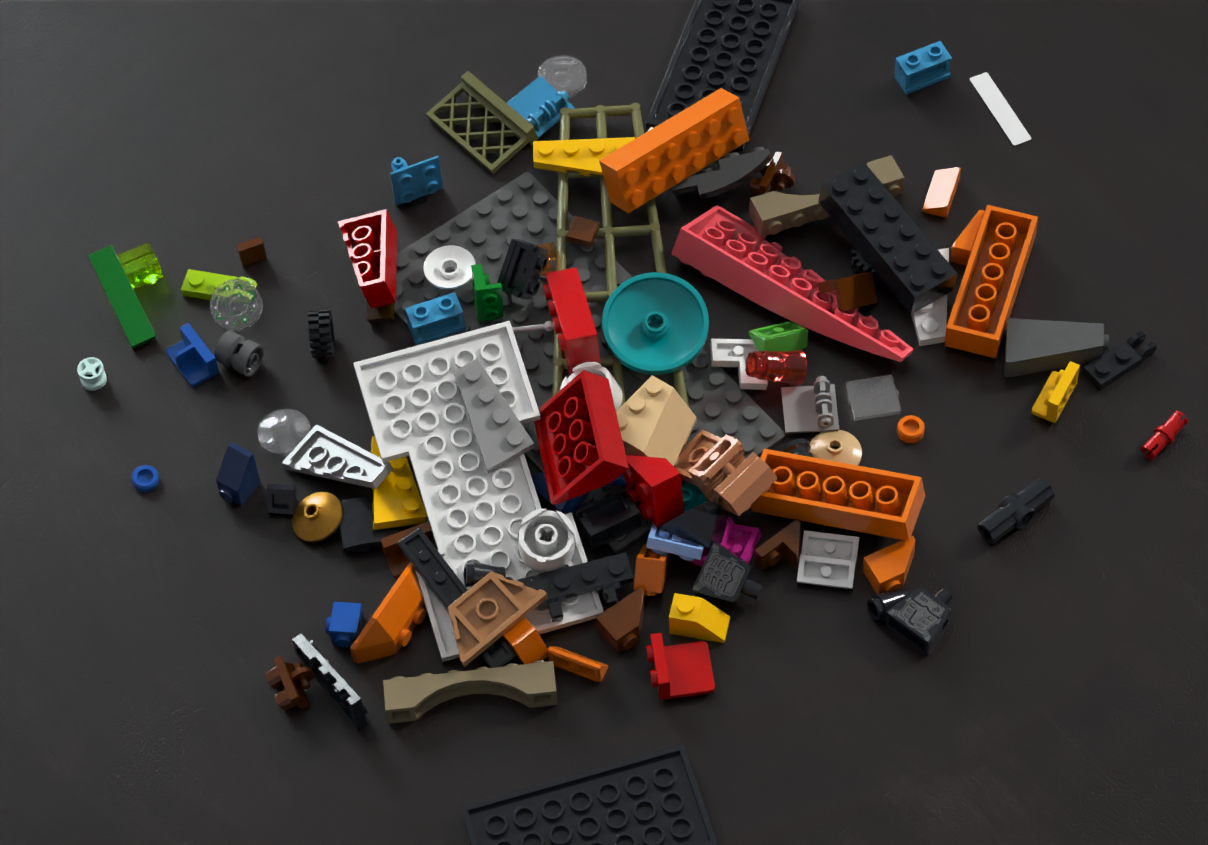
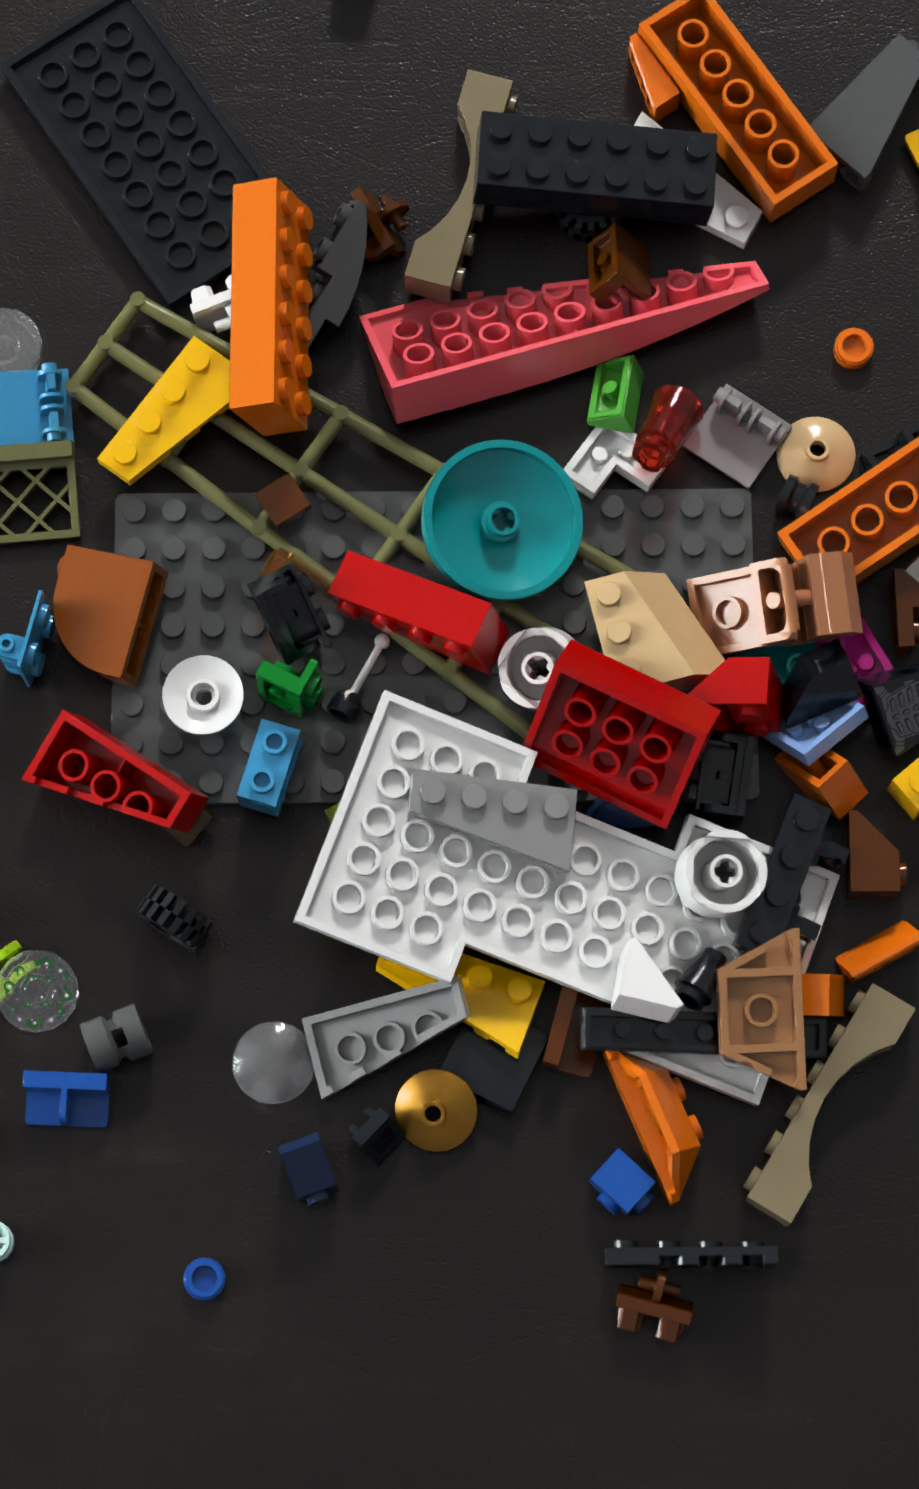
camera: 55 degrees left, 20 degrees up
clear piece [846,374,901,421] -> none
slope [922,167,961,218] -> none
none -> dark orange brick [53,544,169,687]
none -> white slope [611,936,684,1023]

